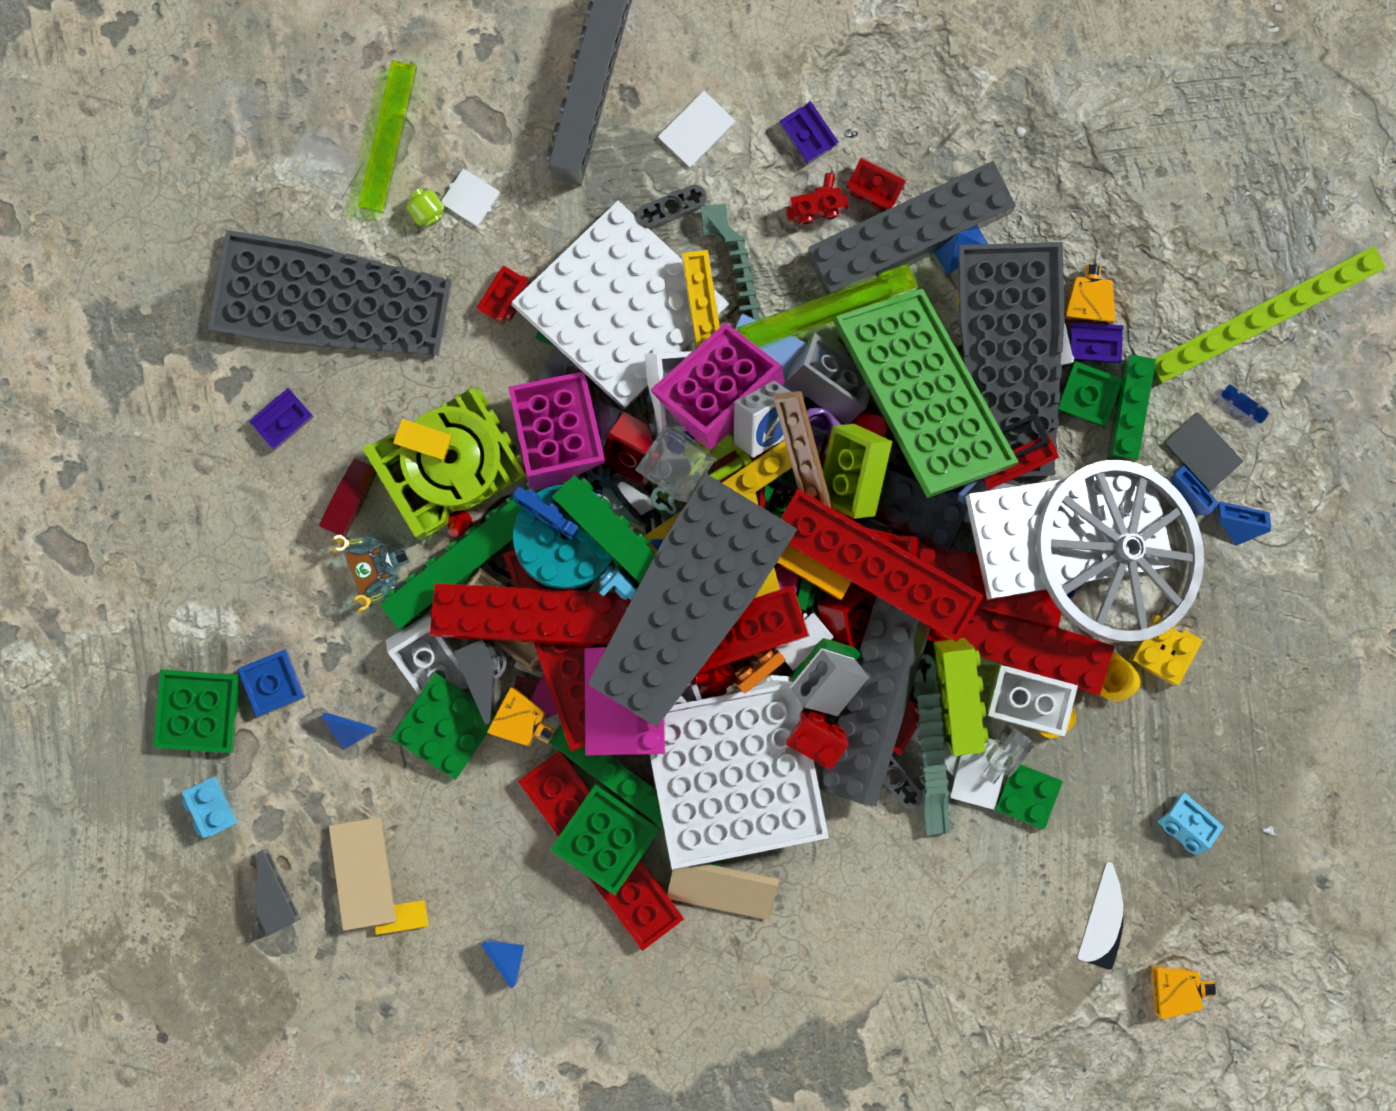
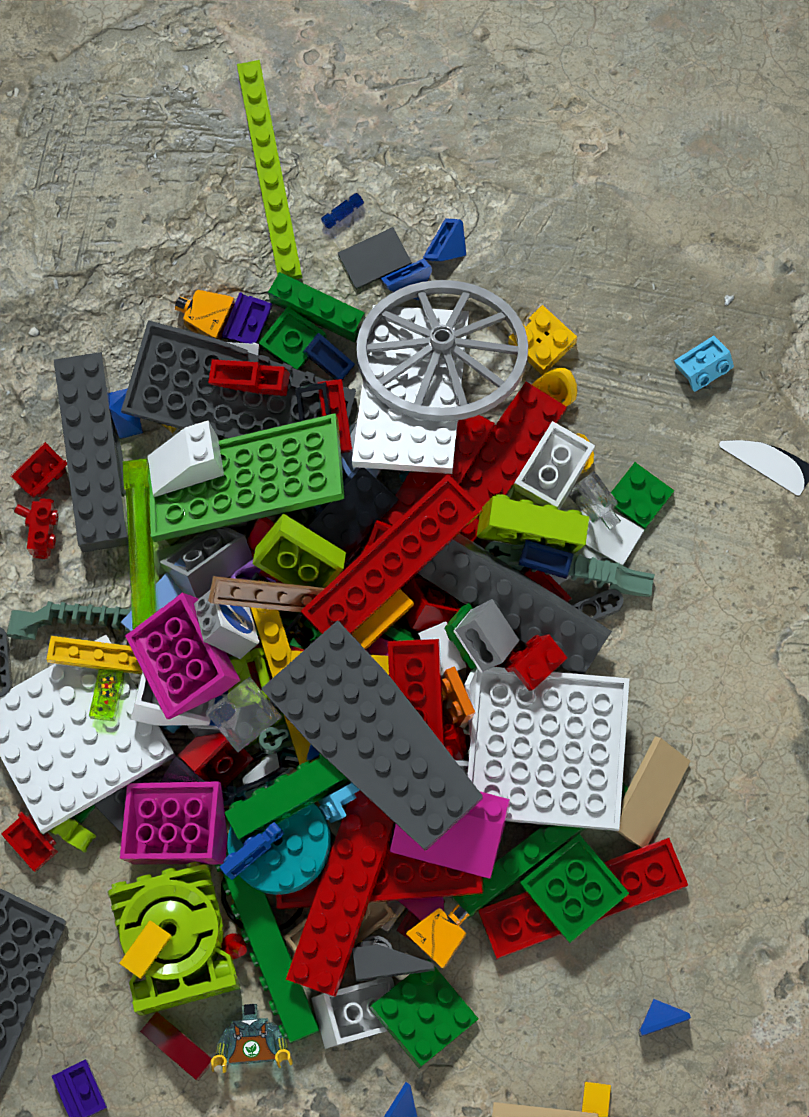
camera: 65 degrees left, 10 degrees down
none -> lime leg [48,818,96,853]
none -> clear neon green tile [89,669,125,721]
none -> white slope [148,421,224,497]
none -> red slope [208,359,290,396]
none -> dark blue tile [302,333,355,380]
none -> dark blue tile [518,539,574,579]

